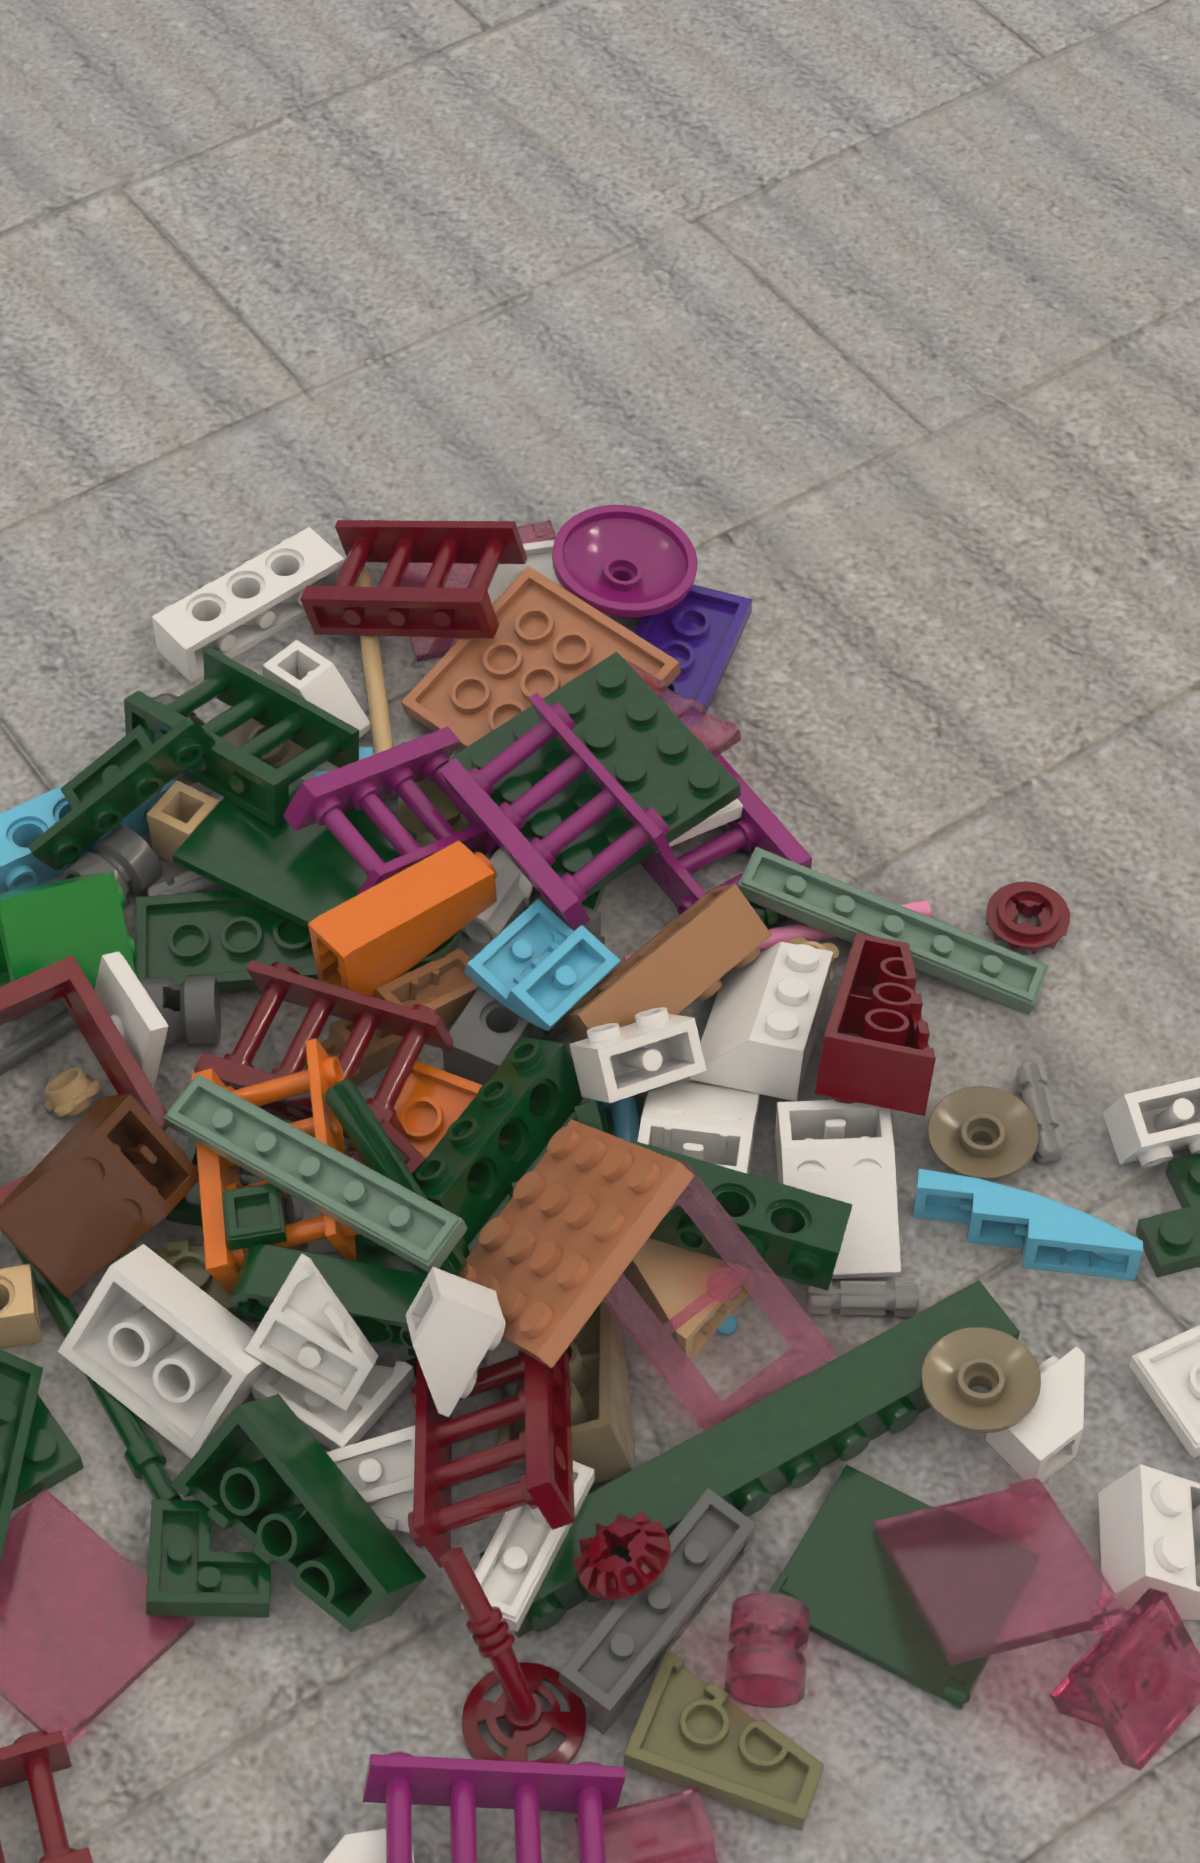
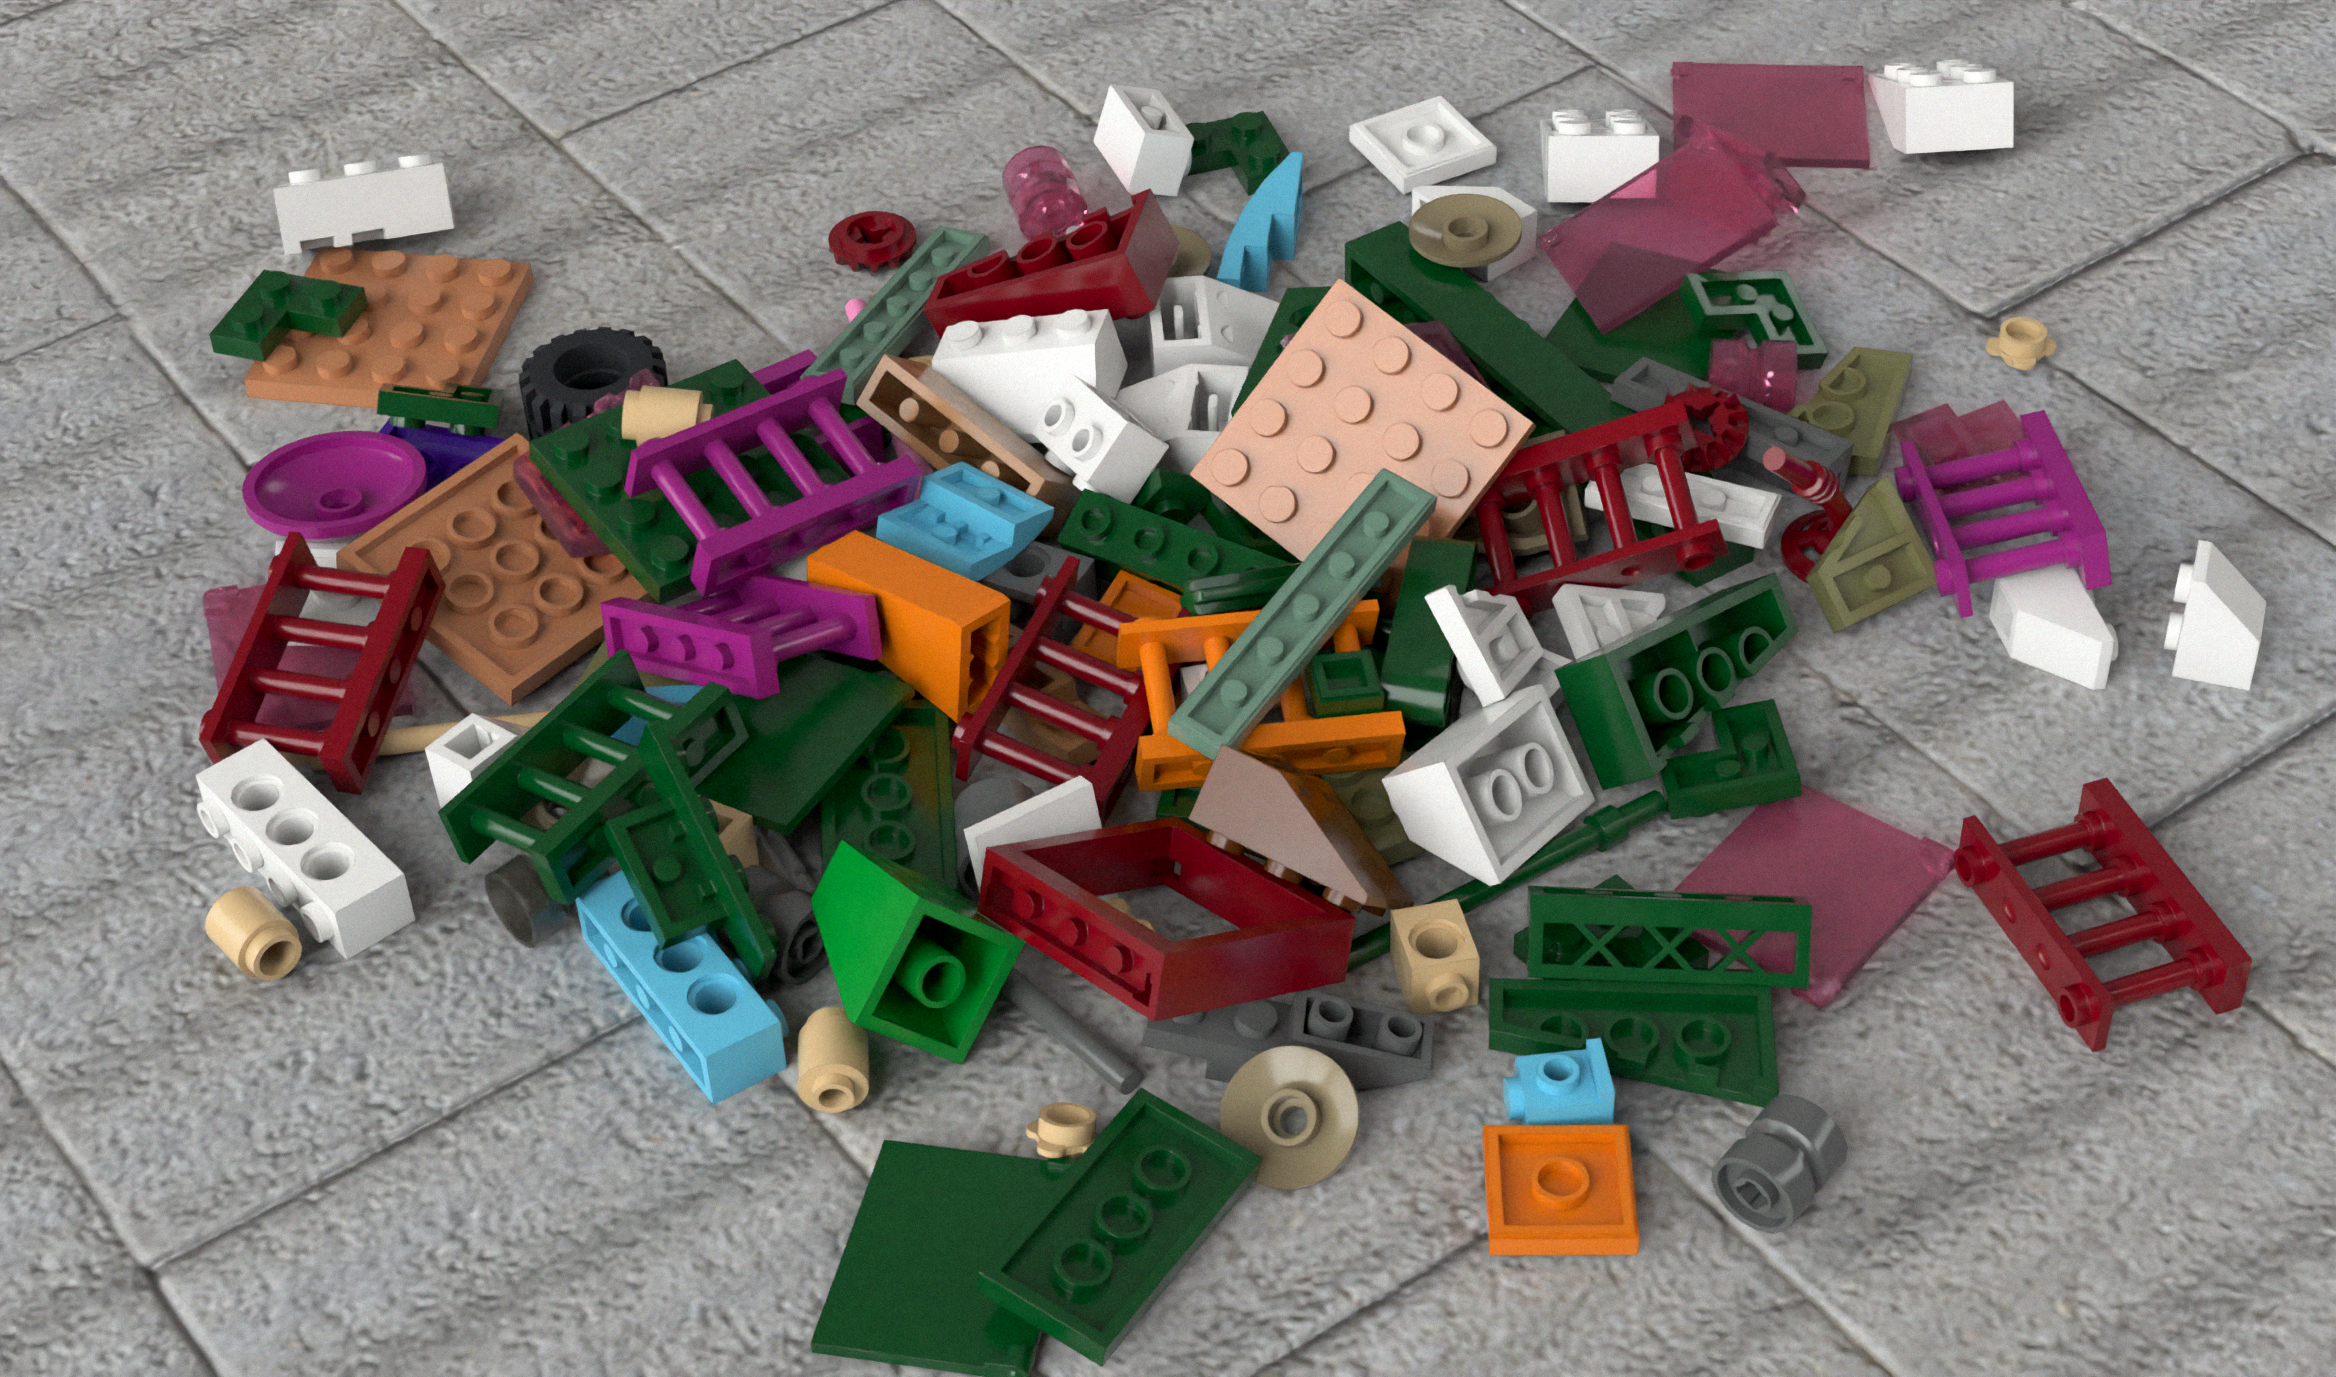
camera: 90 degrees left, 10 degrees down
white slope [406,1267,505,1417] -> none
none -> tan brick [205,886,302,981]
none -> dark green plate [209,269,368,362]
none -> nougat plate [244,246,534,409]
none -> white wedge [273,152,456,255]
none -> dark green plate [376,383,505,436]
none -> black tyre [519,327,669,441]
none -> tan brick [622,385,714,447]
none -> clear pink wheel [1002,145,1088,241]
none -> dark green plate [1678,270,1829,371]
none -> olive wing [1806,476,1937,634]

